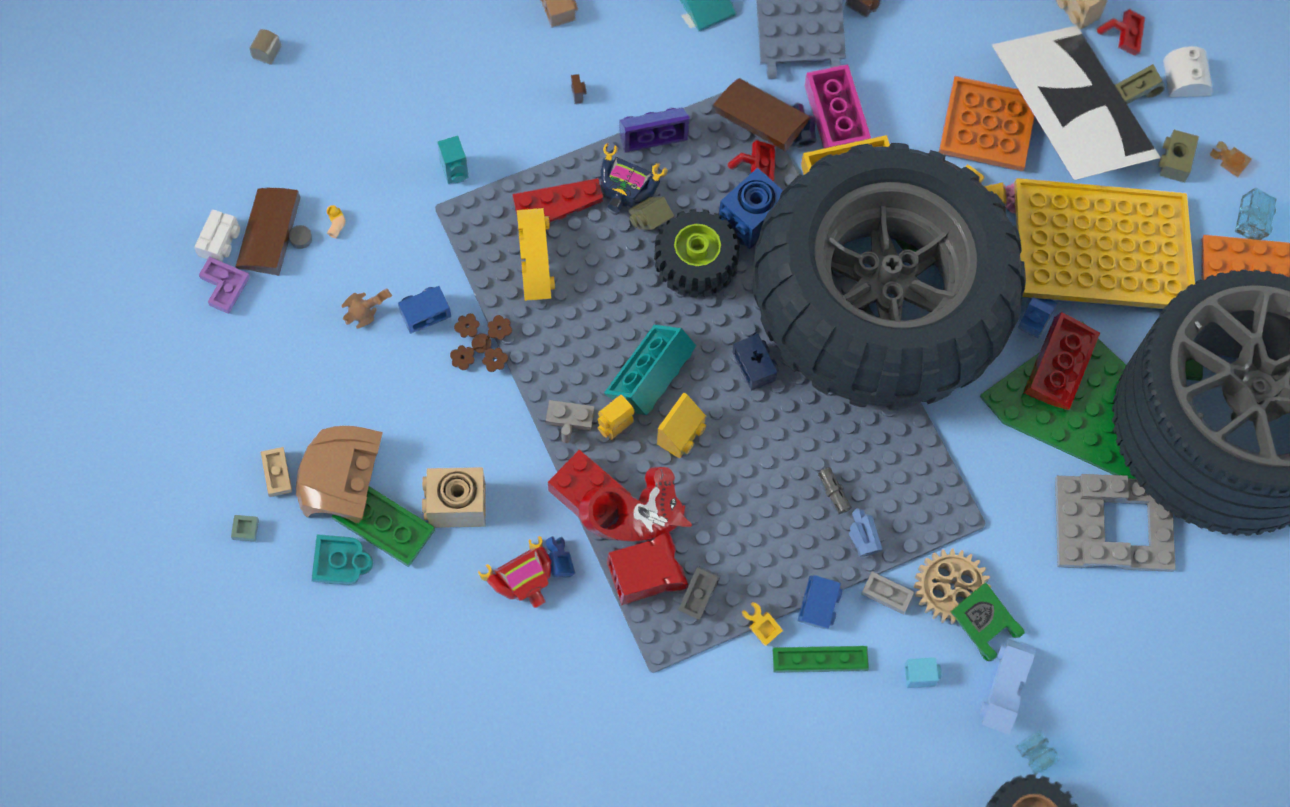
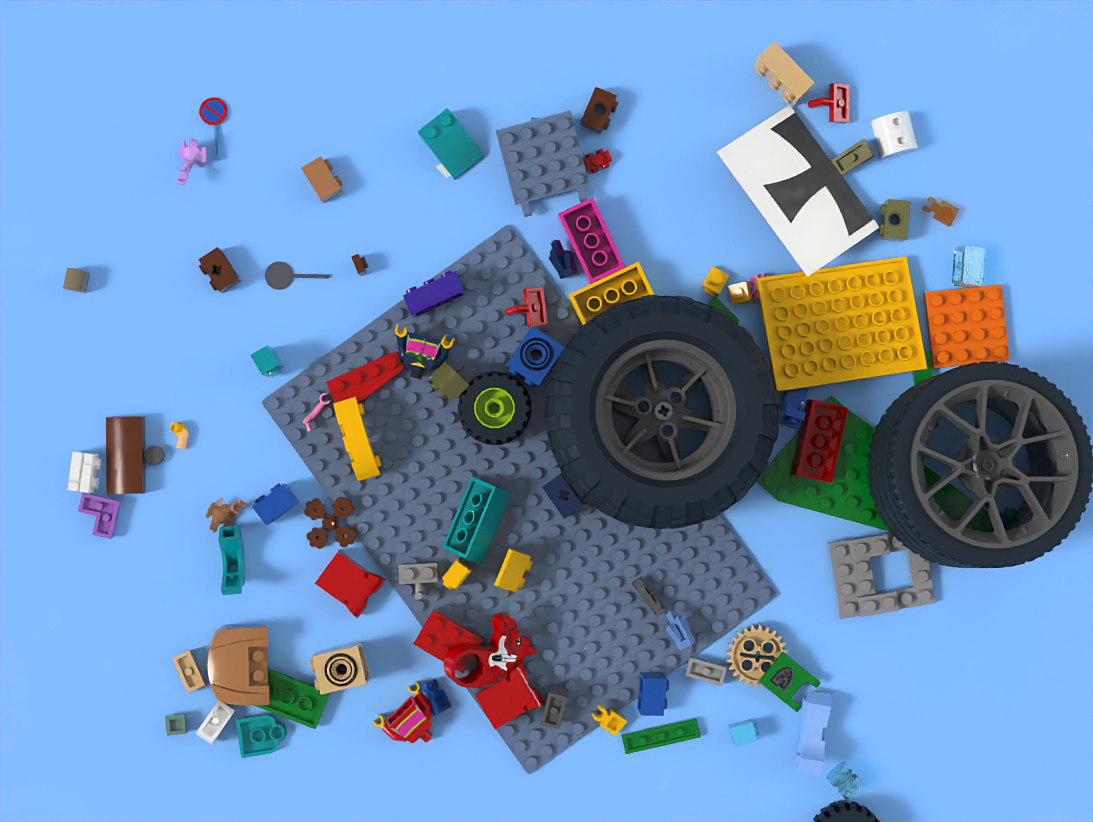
camera: 10 degrees left, 20 degrees up
reddish brown slope [713,78,810,152] -> none
orange plate [939,76,1034,171] -> none
none -> white plate [196,701,235,745]
none -> reddish brown brick [198,247,241,293]
none -> teal arch [218,525,245,595]
none -> dark grey piece [265,261,329,290]
none -> bright pink piece [303,393,331,432]
none -> red piece [315,550,386,618]
none -> red piece [583,149,612,174]

